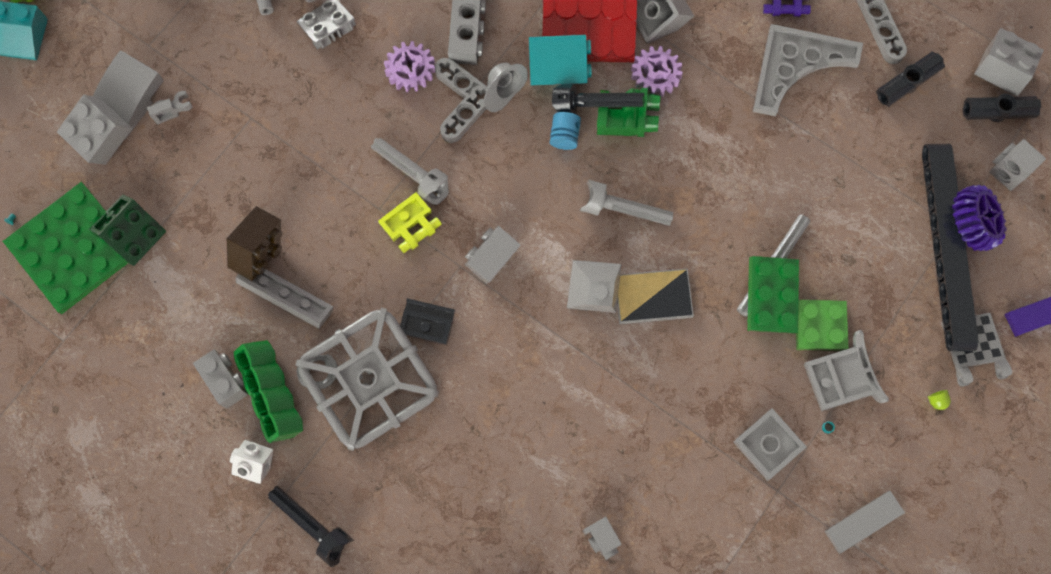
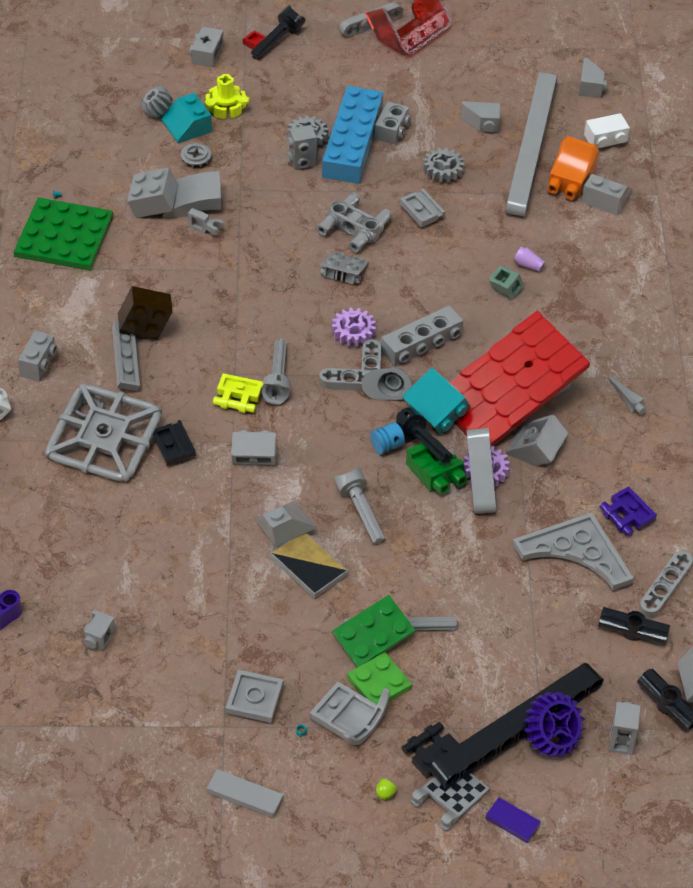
camera: 50 degrees right, 25 degrees down
dark green bracket [89,194,166,266] -> none
green brick [234,340,303,443] -> none
none -> light grey gear [181,143,211,167]
none -> black plate [401,722,459,779]
none -> light grey beam [467,428,497,514]

